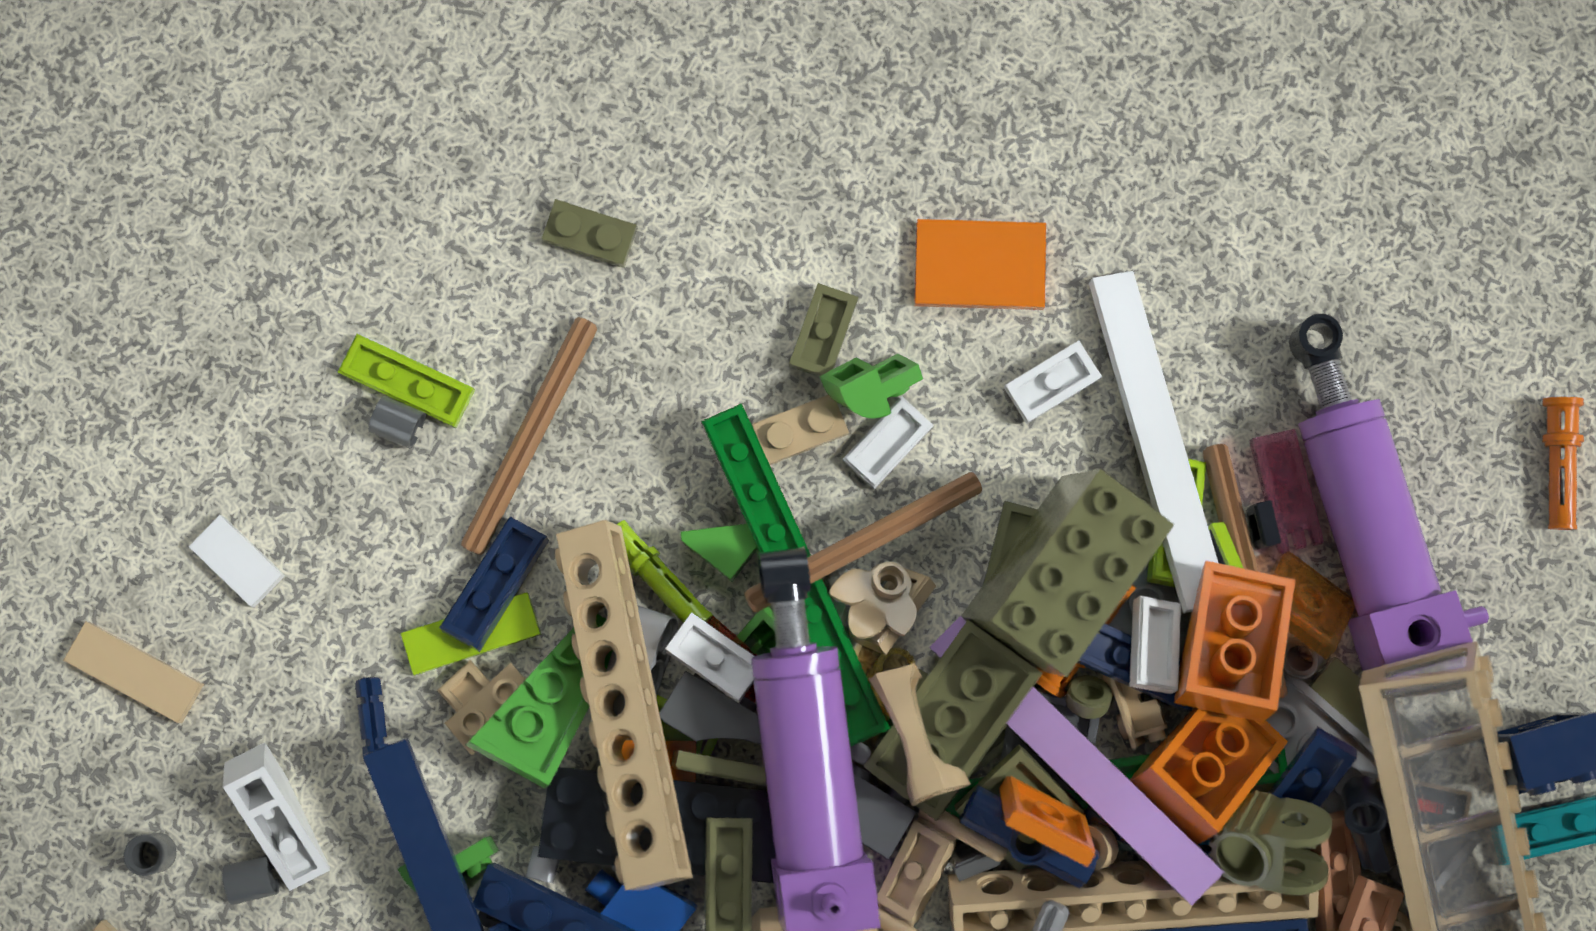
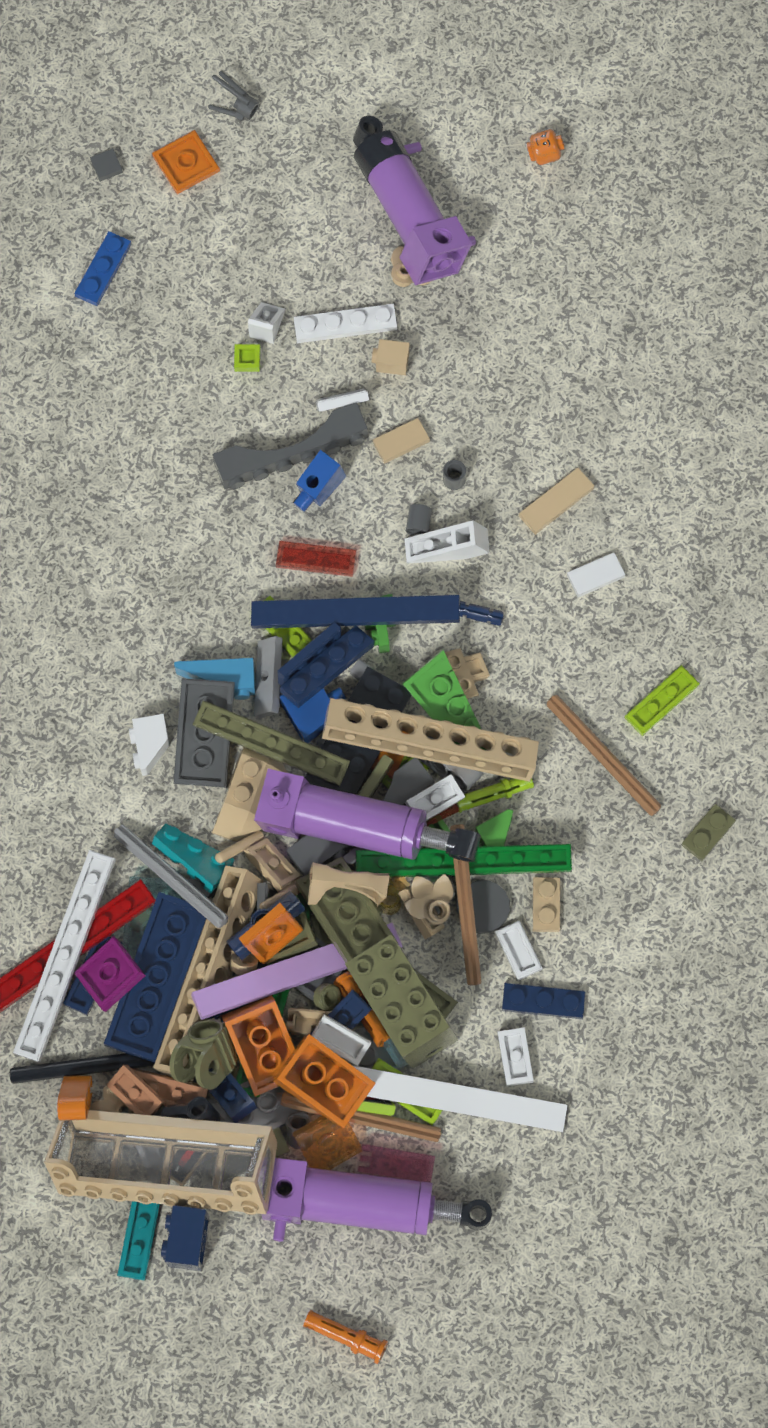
camera: 115 degrees right, 10 degrees down
dark grey beam [368,396,426,449] -> none
lime tile [401,592,542,676] -> none
dark blue tile [439,517,549,652] -> none
olive plate [789,283,859,377] -> none
bright green brick [820,353,923,418] -> none
orange tile [914,219,1046,310] -> none
black tile [1246,500,1282,550] -> none
none -> dark grey tile [457,880,510,934]
none -> dark blue plate [502,983,585,1020]

